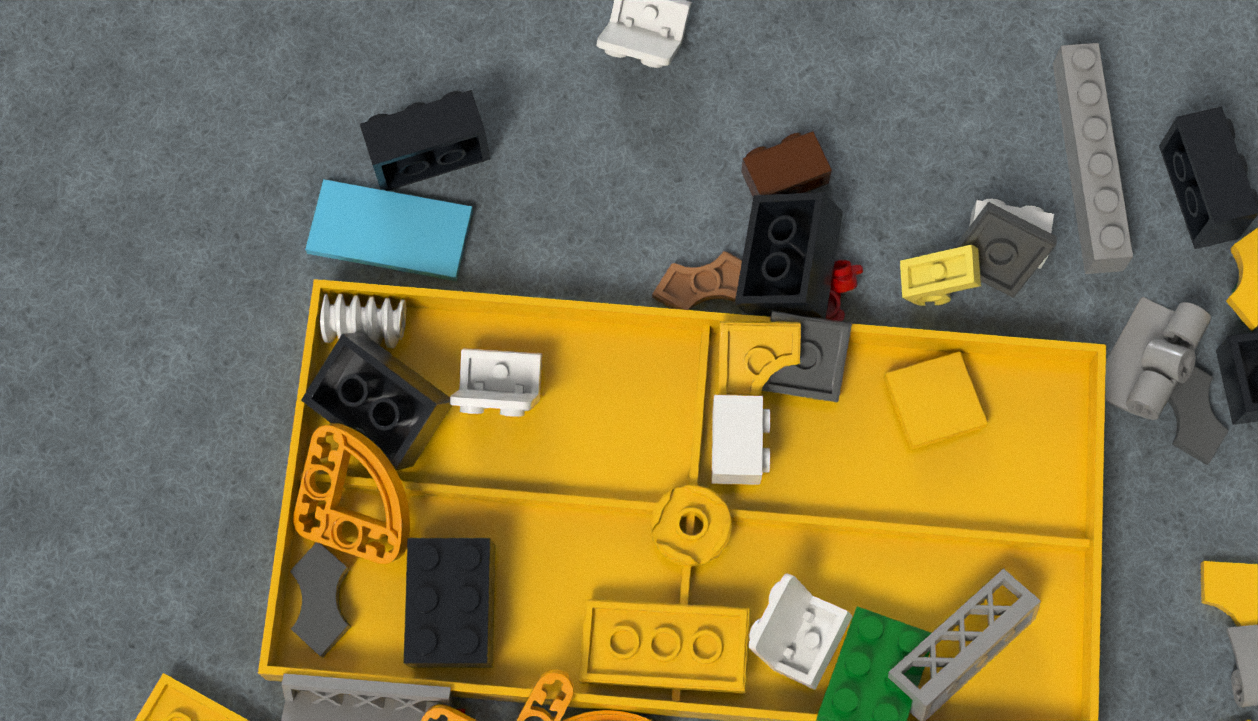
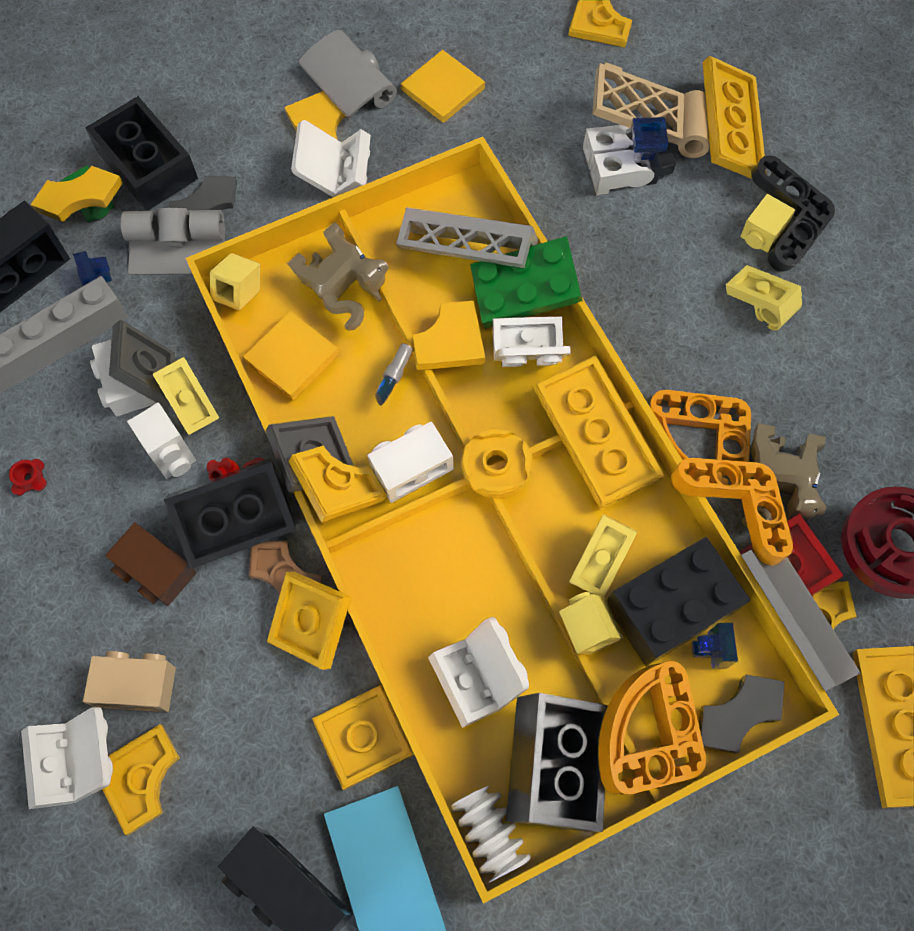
camera: 120 degrees left, 5 degrees down
none -> red plate [9,459,47,496]
none -> clear blue tile [73,251,112,287]
none -> tan brick [83,651,176,712]
none -> yellow tile [102,724,180,836]
none -> white brick [127,402,196,479]
none -> light yellow brick [210,253,261,310]
none -> yellow tile [267,572,351,670]
none -> dark tan animal [287,222,389,331]
none -> white bracket [291,120,371,197]
none -> yellow tile [312,685,414,790]
none -> light grey piece [375,343,413,406]
none -> yellow tile [412,301,486,370]
none -> light yellow brick [559,592,623,654]
none -> light yellow plate [569,514,637,596]
none -> tile [691,623,738,669]

